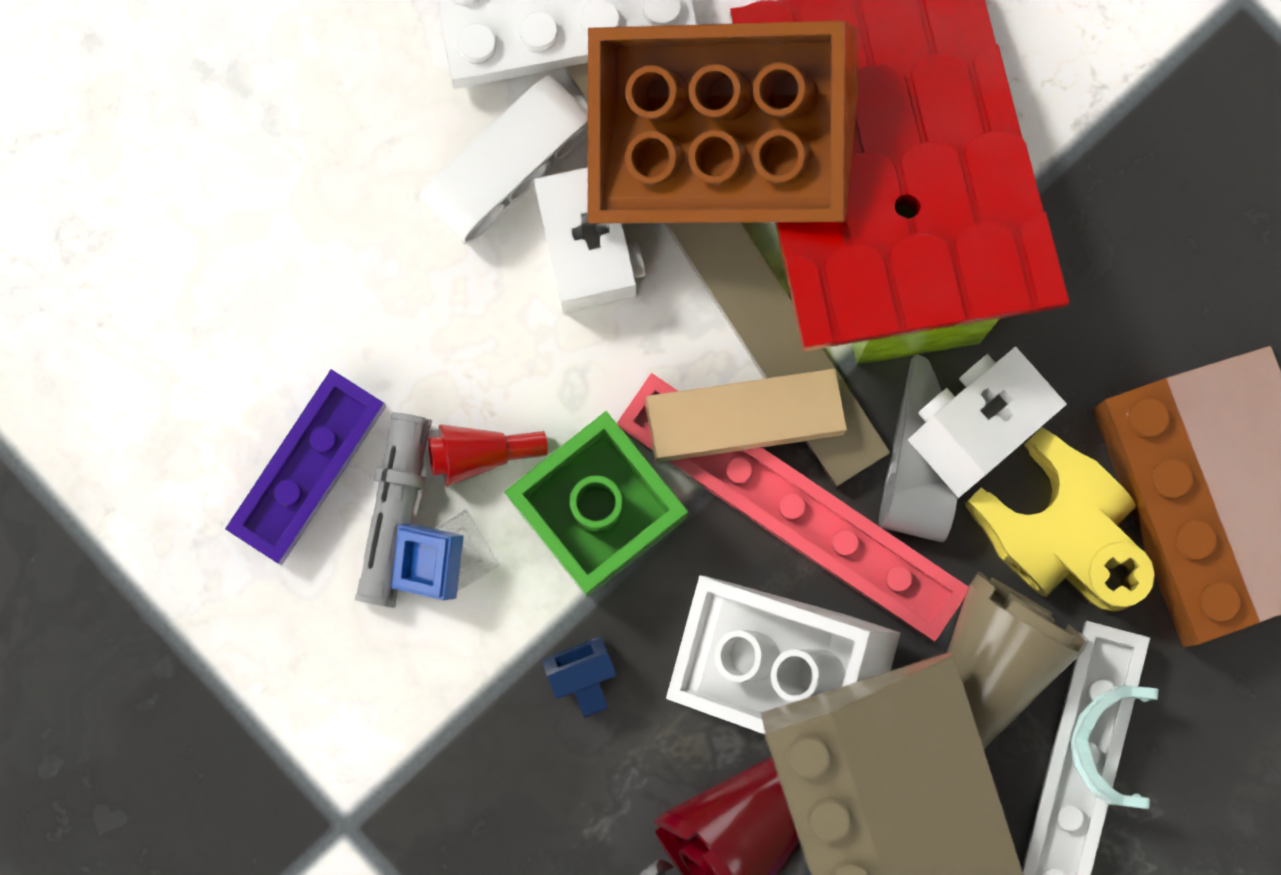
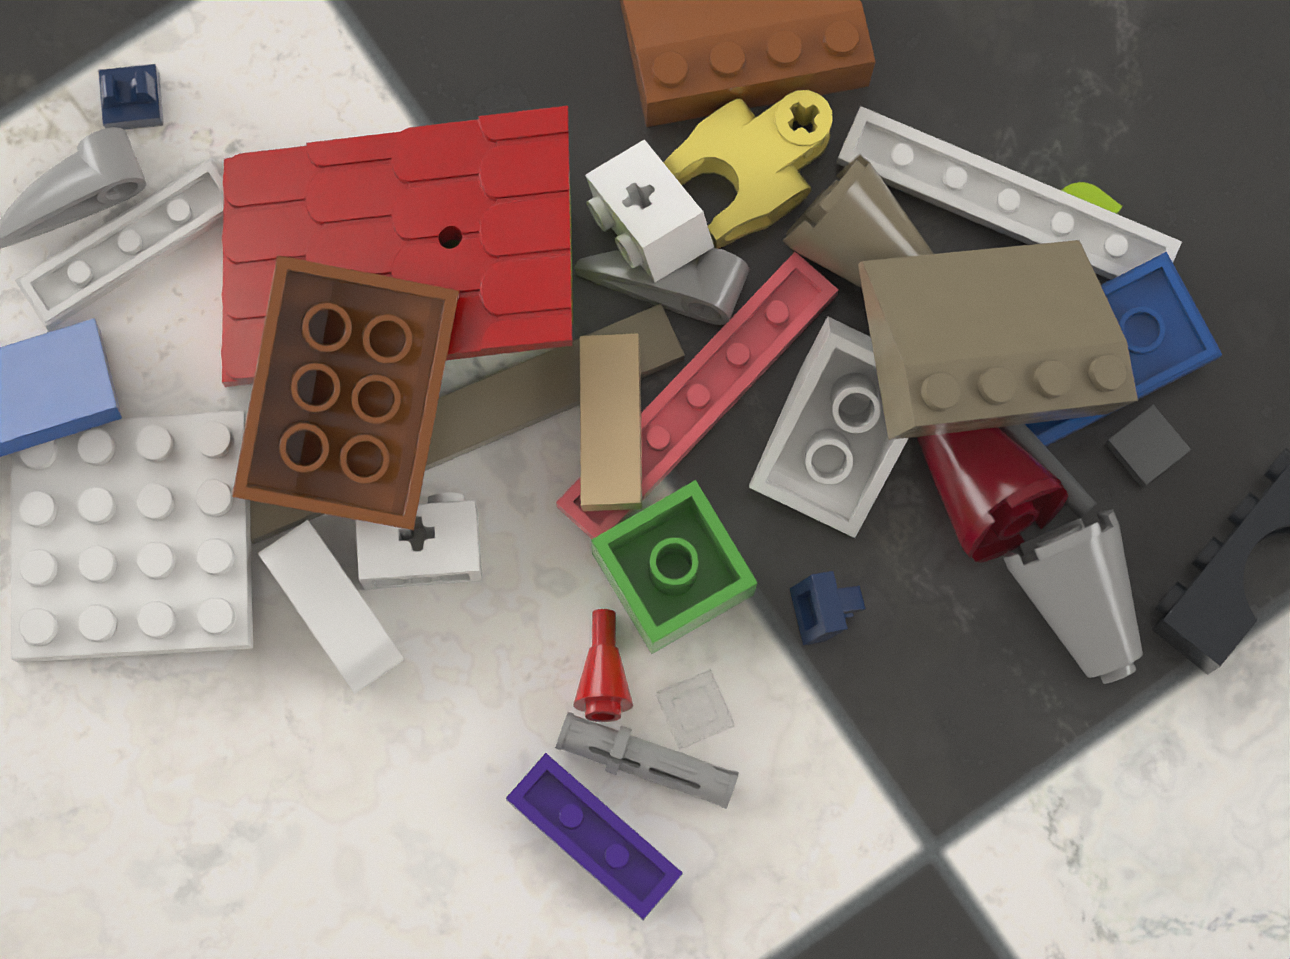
camera: 85 degrees left, 5 degrees down
tile [391,523,464,601] -> none
light aqua helmet [1070,685,1159,809] -> none

